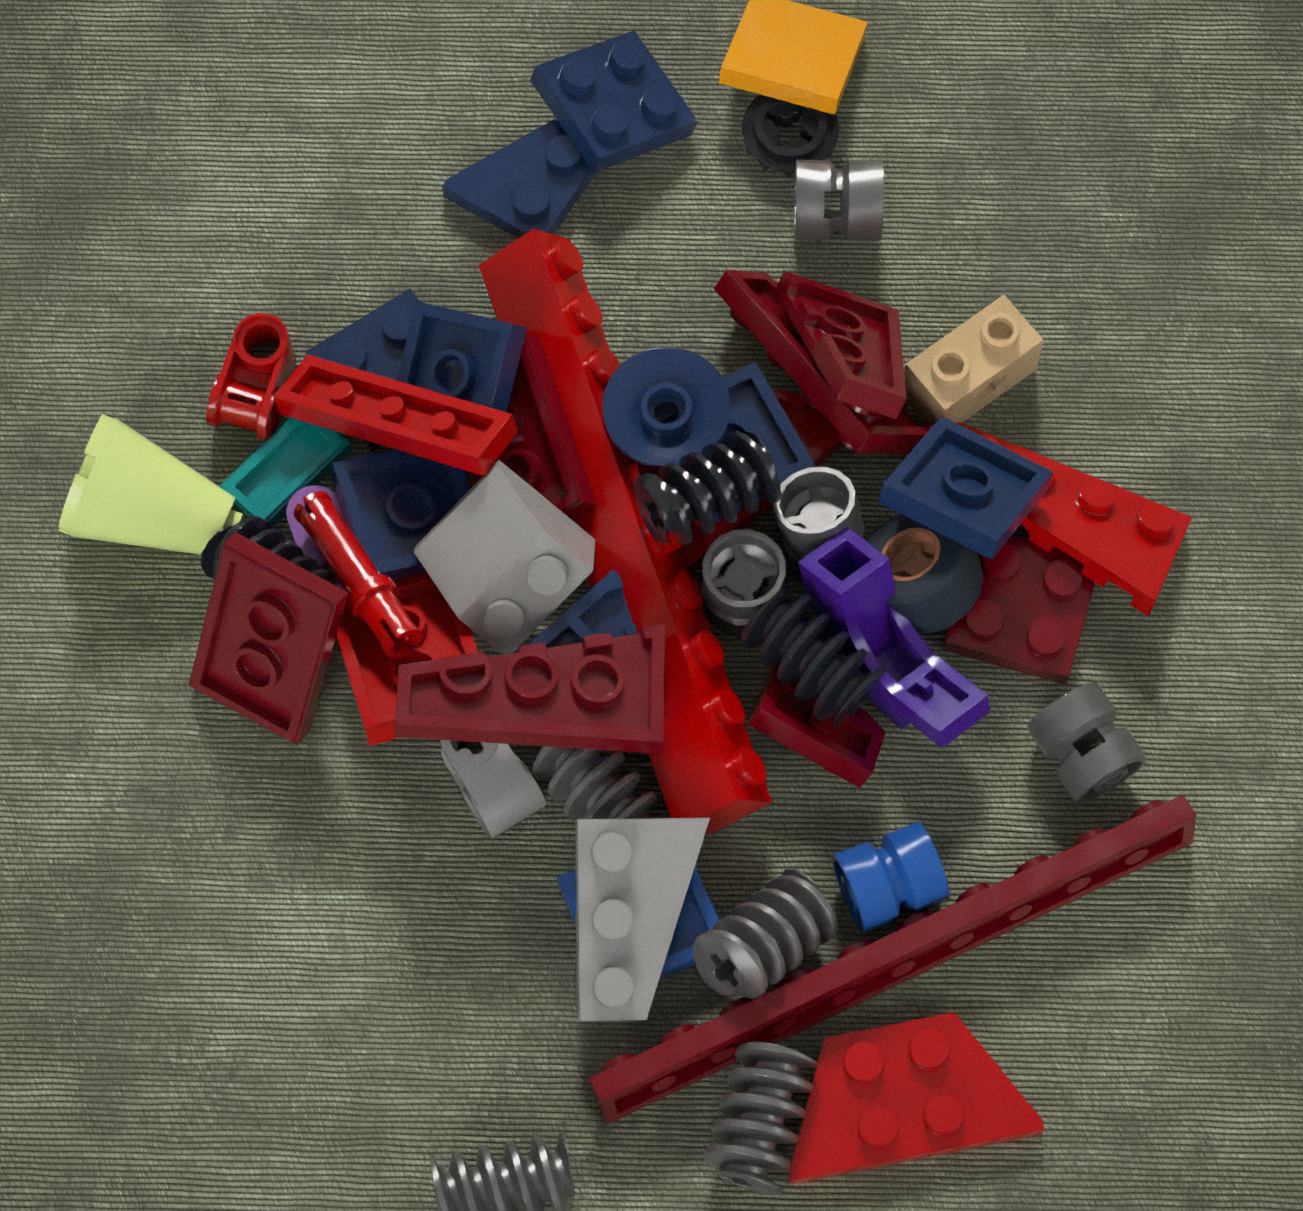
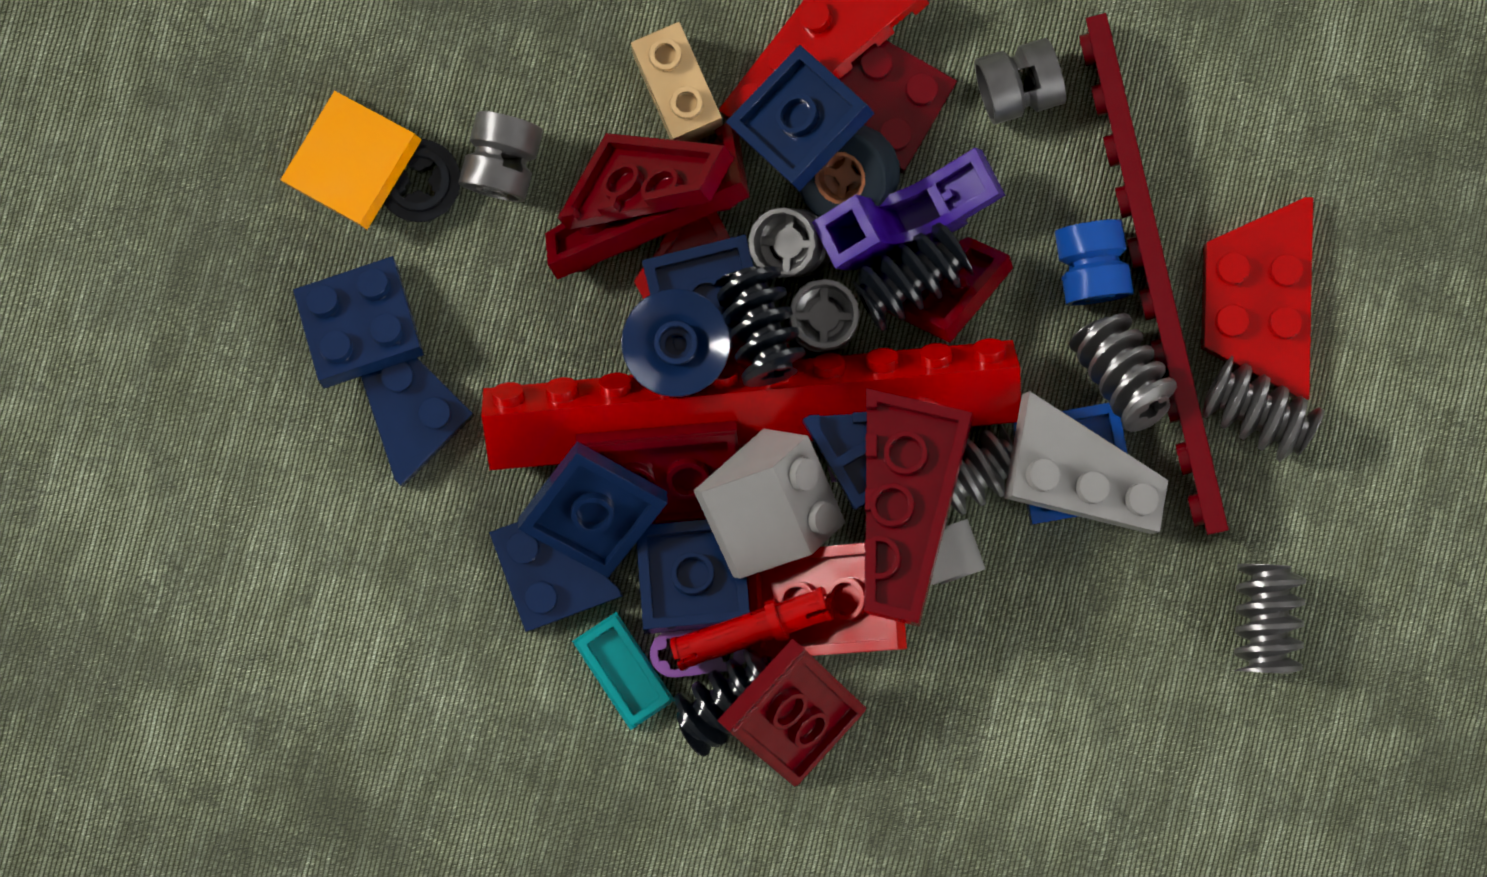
camera: 75 degrees left, 15 degrees up
yellowish green cone [58,414,243,555] -> none
red piece [206,313,296,441] -> none
red plate [273,354,518,476] -> none

